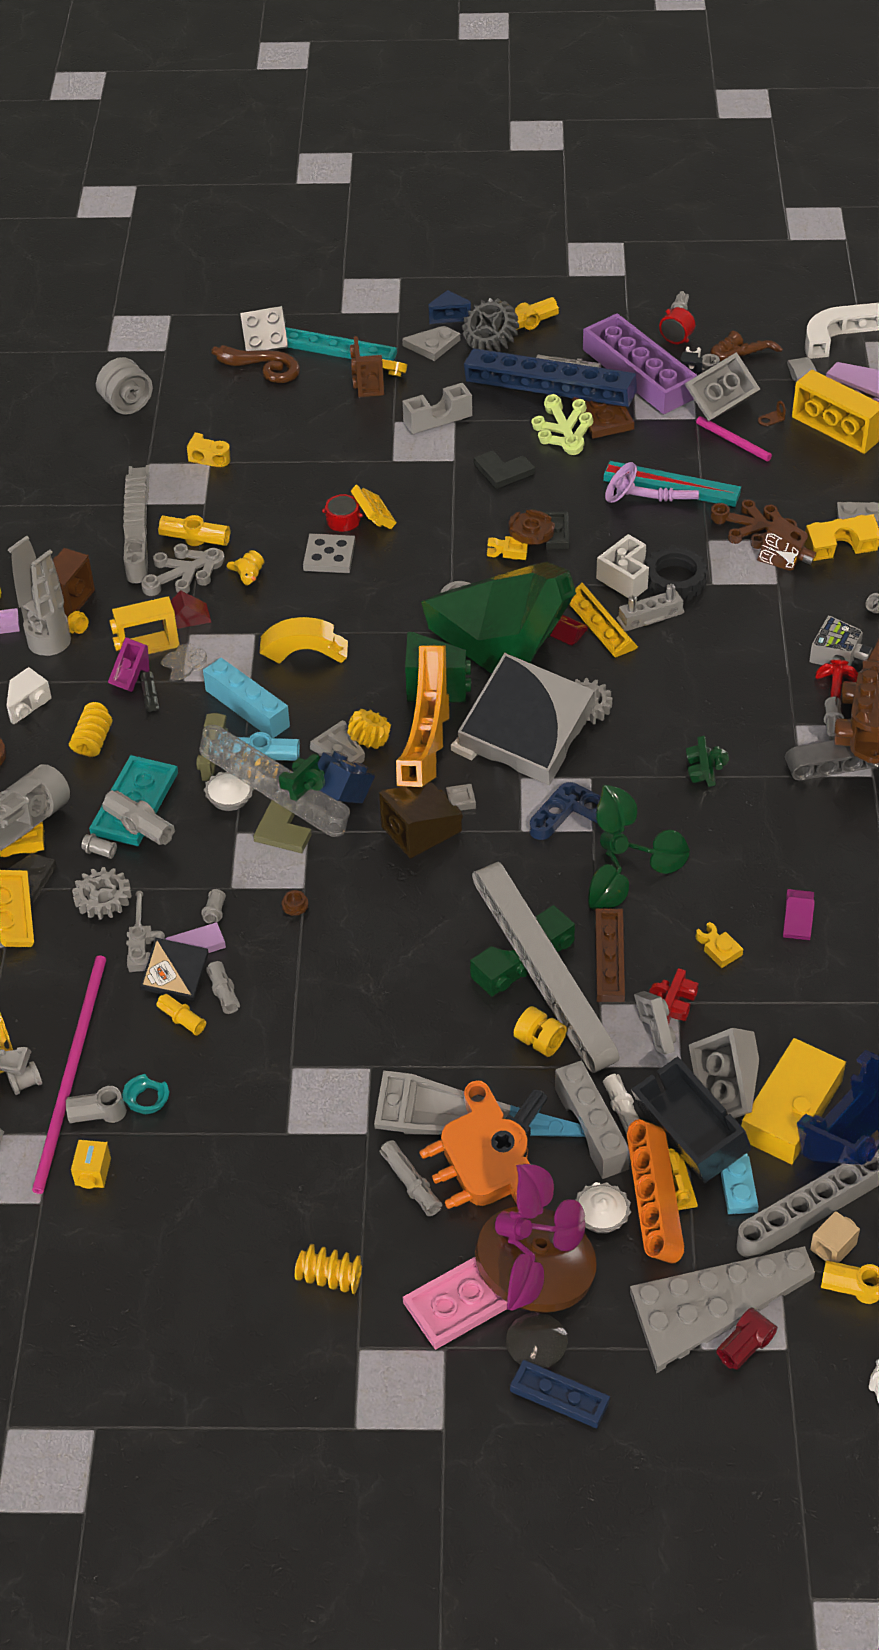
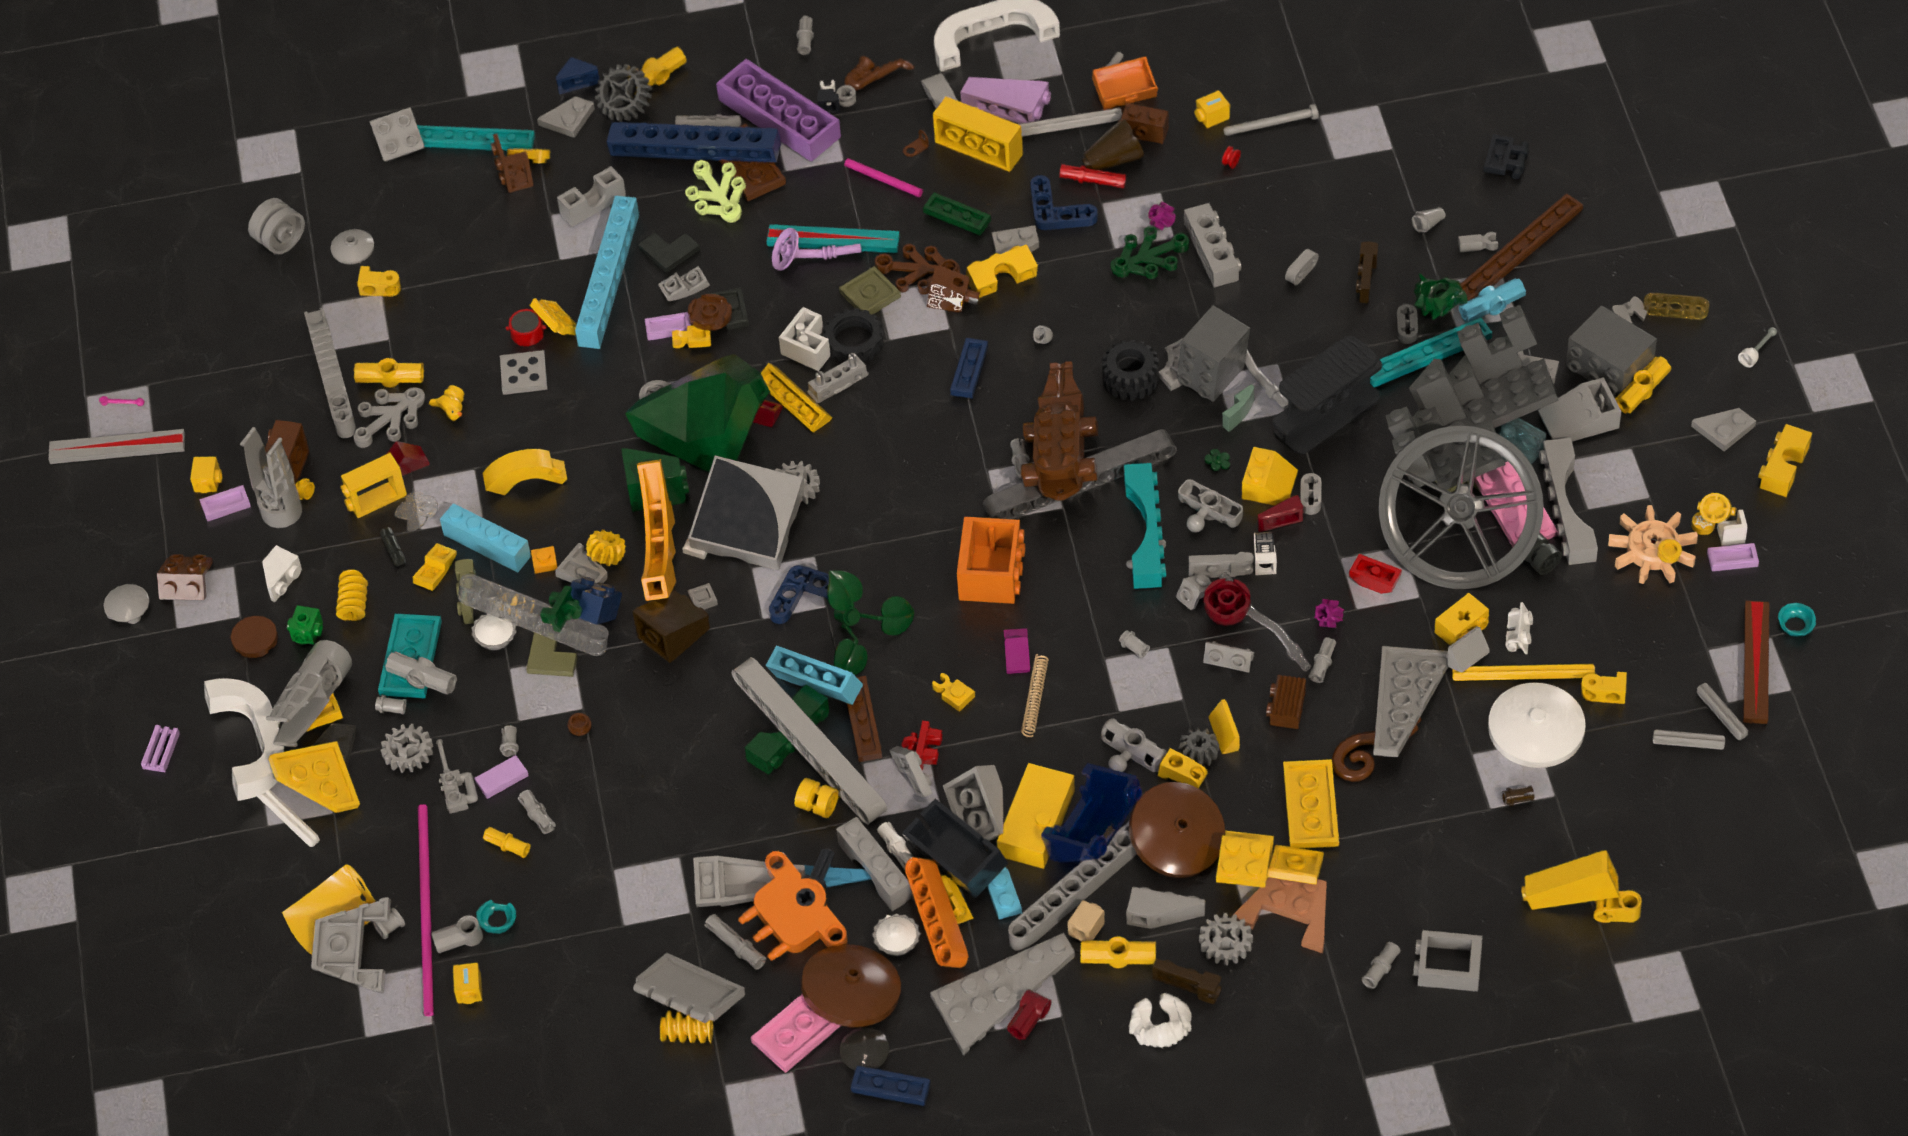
camera: 10 degrees left, 5 degrees up
magenta slope [108,637,149,692] -> none
tile [140,938,209,1001] -> none
reddish brown plant [212,345,300,383] -> none
medium azure piece [222,732,300,762] -> none
magenta plant [495,1164,585,1310] -> none
piece [659,307,696,344] -> none
light grey slope [685,352,760,421] -> none
dark green hips [686,735,729,787] -> none
torso [809,615,872,666] -> none
red plant [815,659,858,701] -> none
none -> green brick [287,605,323,645]
none -> light grey dish [331,229,374,264]
none -> yellow slope [413,543,457,591]
none -> light orange plate [531,546,557,574]
none -> medium azure brick [575,196,639,349]
none -> light grey hinge [633,953,745,1023]
none -> lavender tile [645,312,691,340]
none -> light grey slope [658,266,710,301]
none -> medium azure brick [766,645,863,705]
none -> olive tile [839,266,901,315]
none -> dark green plate [923,193,991,236]
none -> dark blue plate [950,338,988,399]
none -> orange container [957,517,1025,604]
none -> tan piece [1021,654,1049,737]

